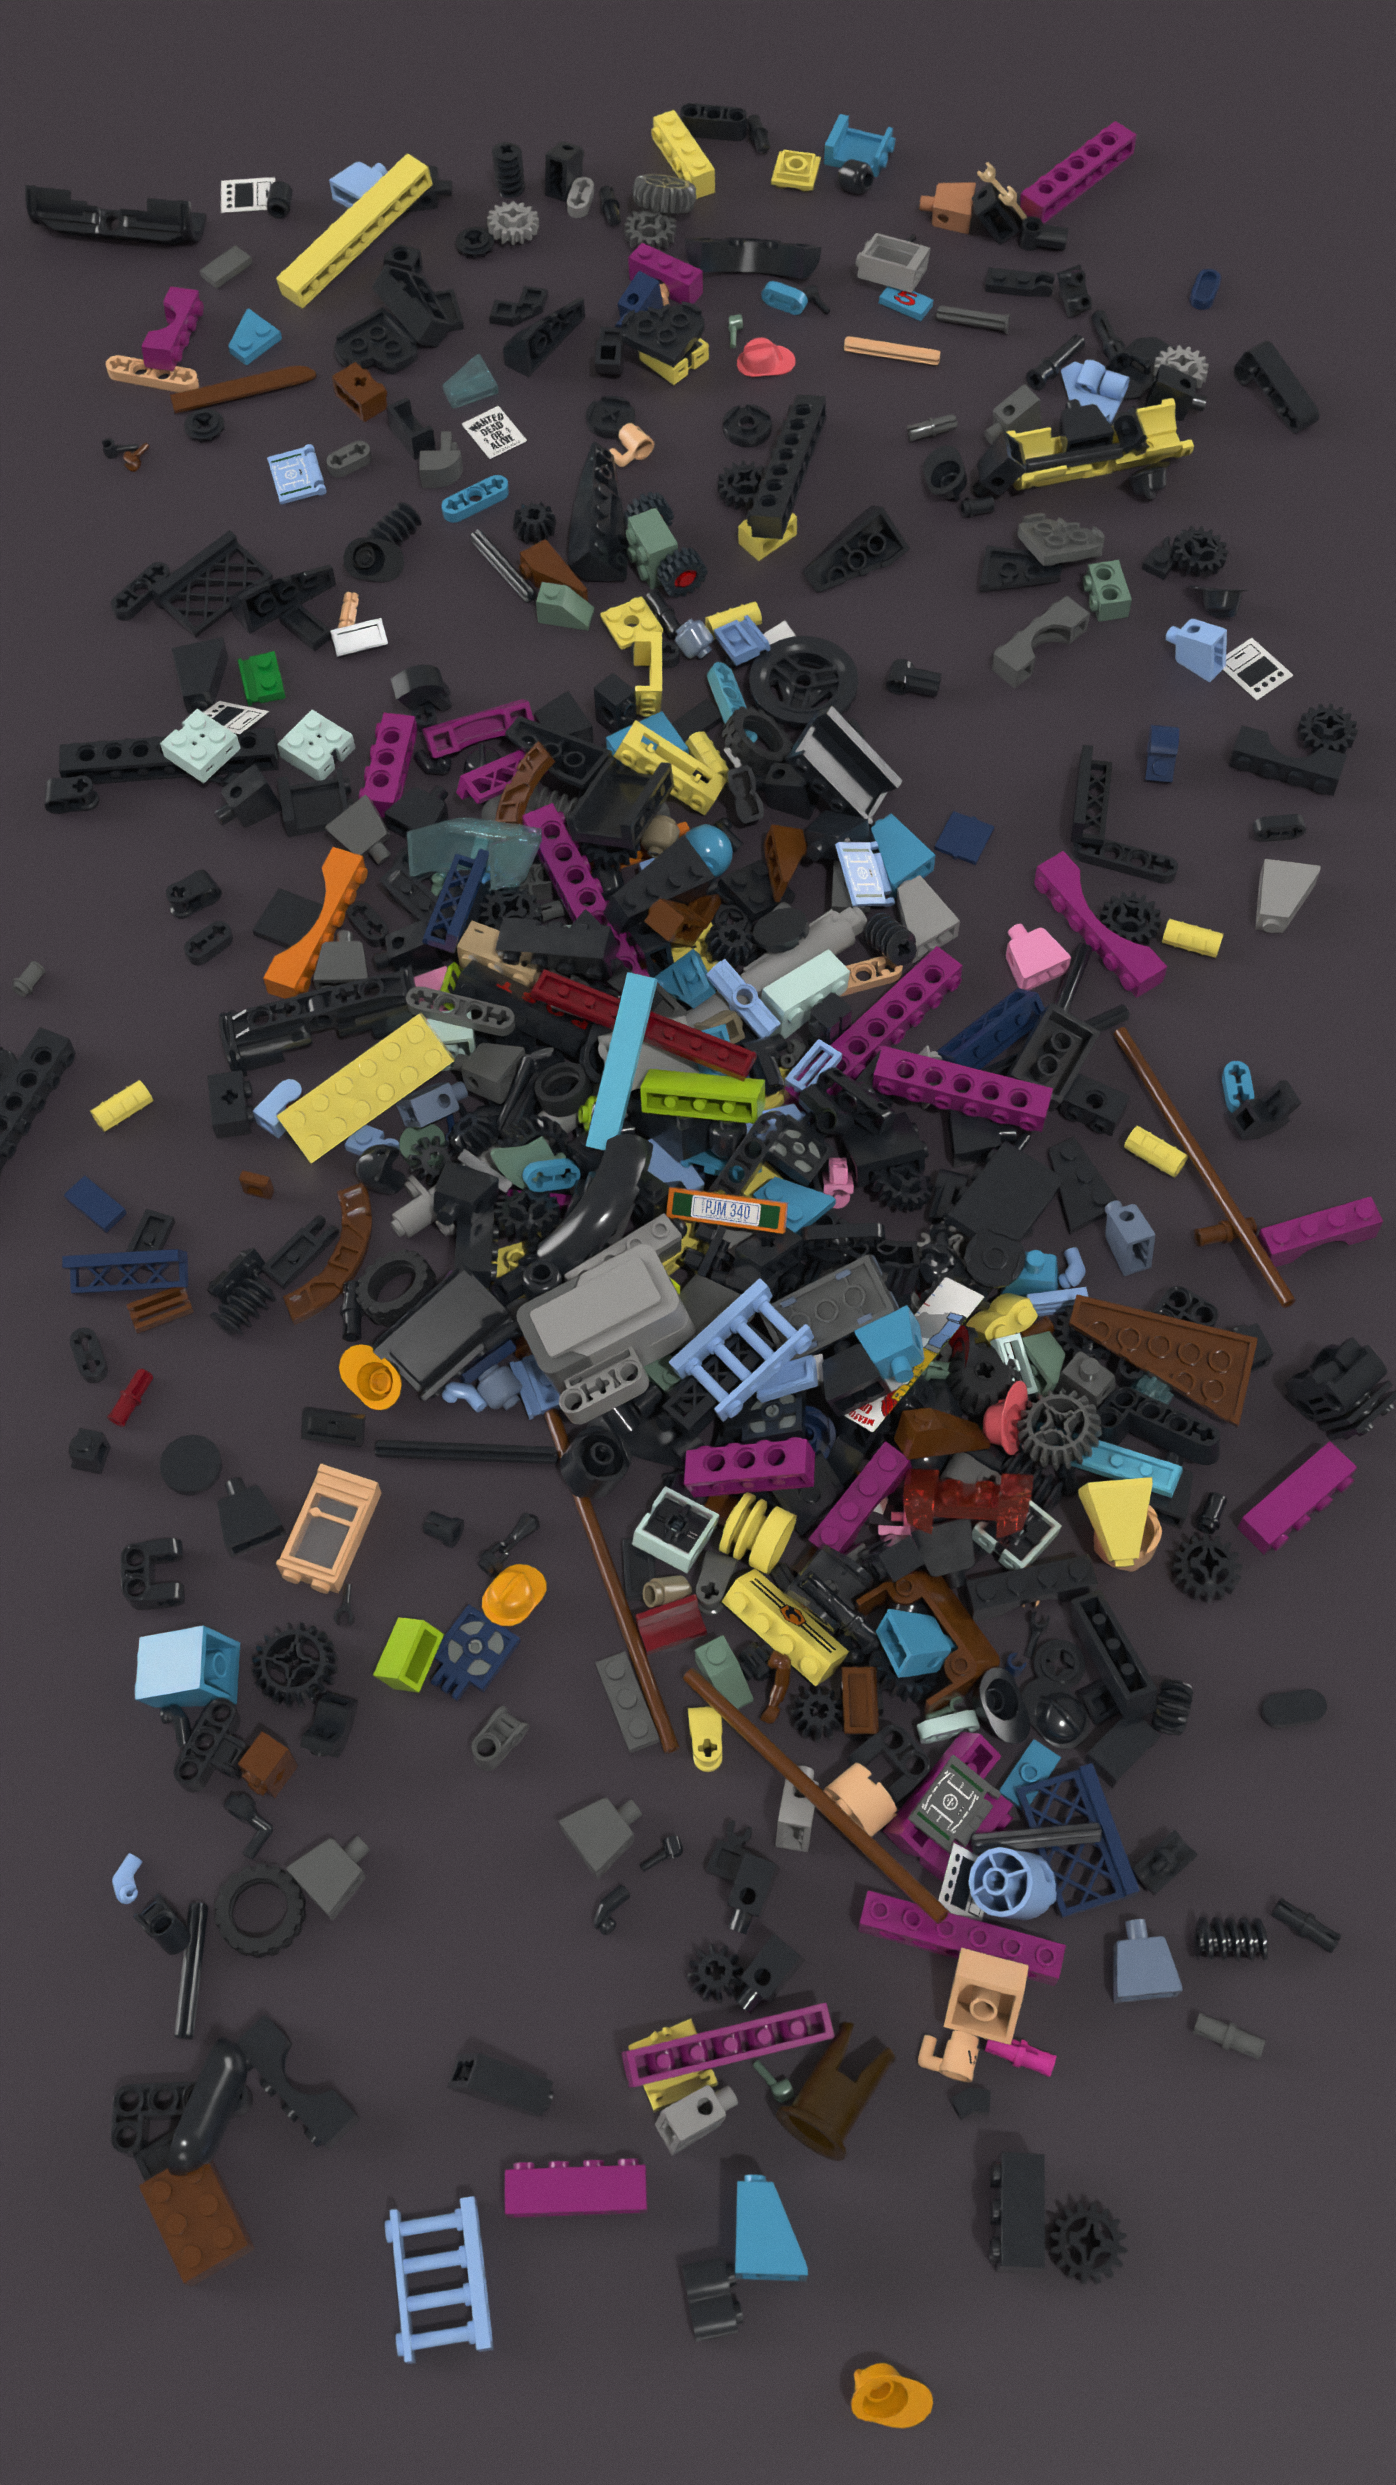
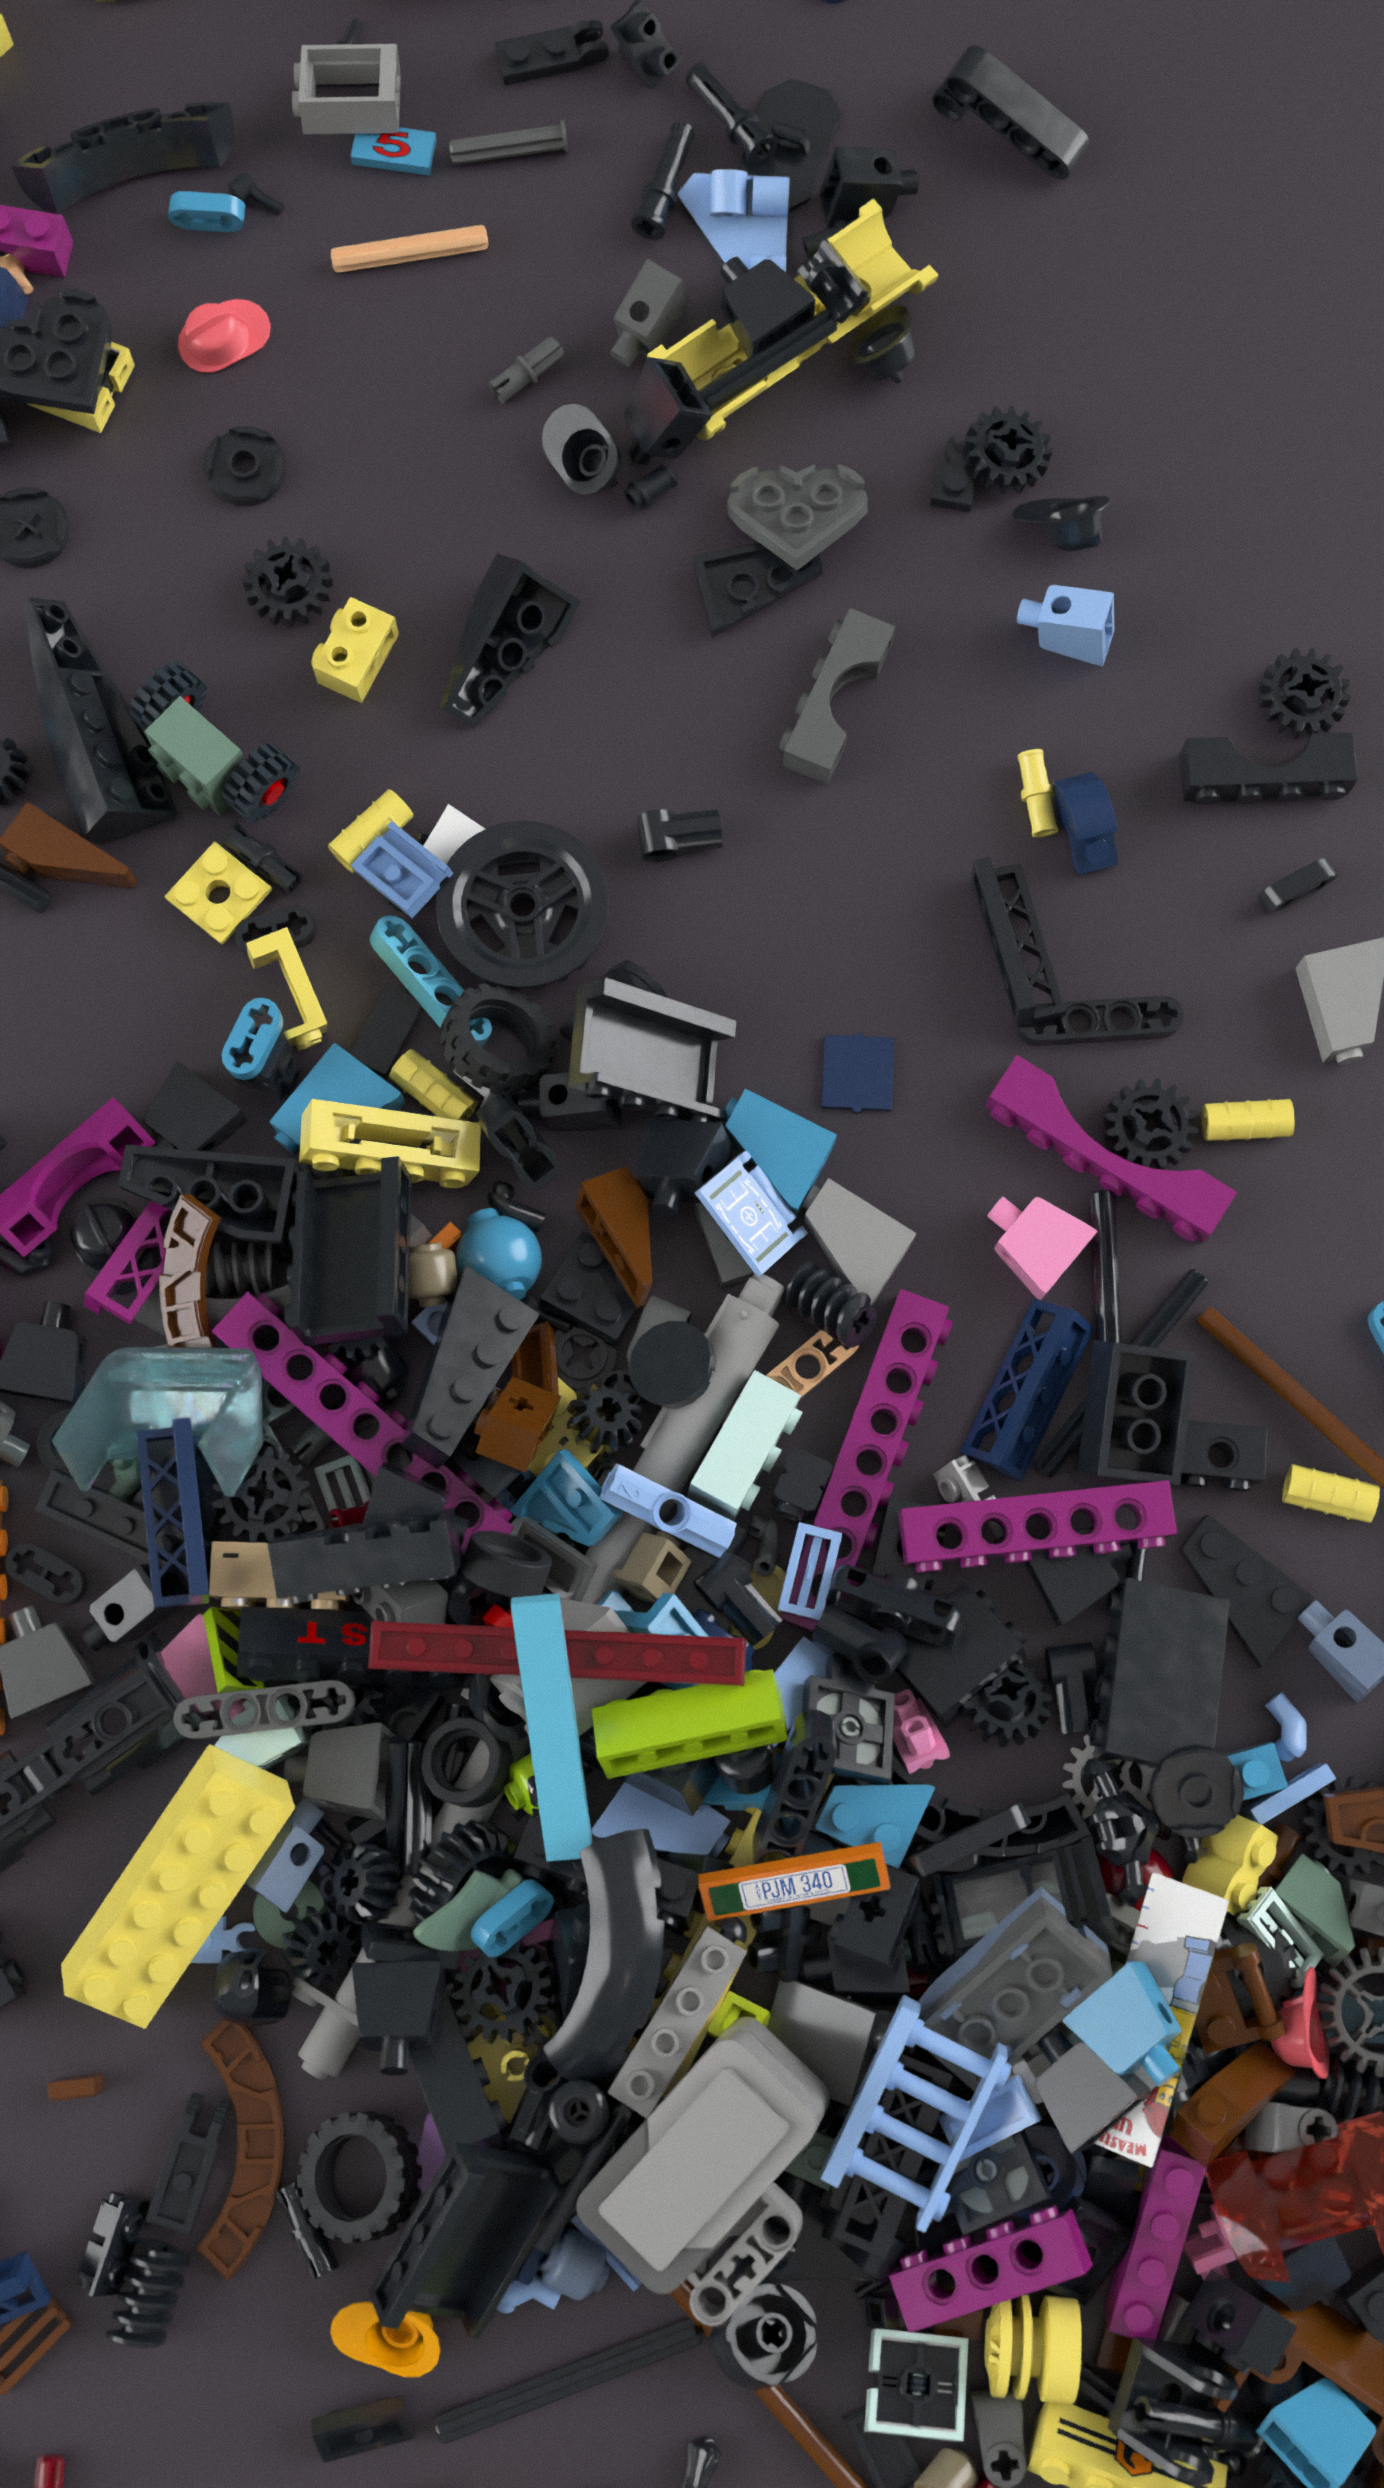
camera: 25 degrees left, 15 degrees up
light blue leg [253,1079,304,1139] -> none
sand green slope [536,582,594,631] -> none
light nougat piece [609,423,654,467] -> none
sand blue head [675,618,714,659] -> none
sand green hand [728,314,743,348] -> none
black brick [747,394,827,539] -> none
sand green brick [1083,560,1132,622] -> none
light grey gear [1153,345,1209,388] -> none
white sticker [1223,638,1293,700] -> none
none -> dark azure beam [222,997,283,1080]
none -> light yellow pin [1017,749,1058,838]
none -> reddish brown plate [1194,1943,1287,2054]

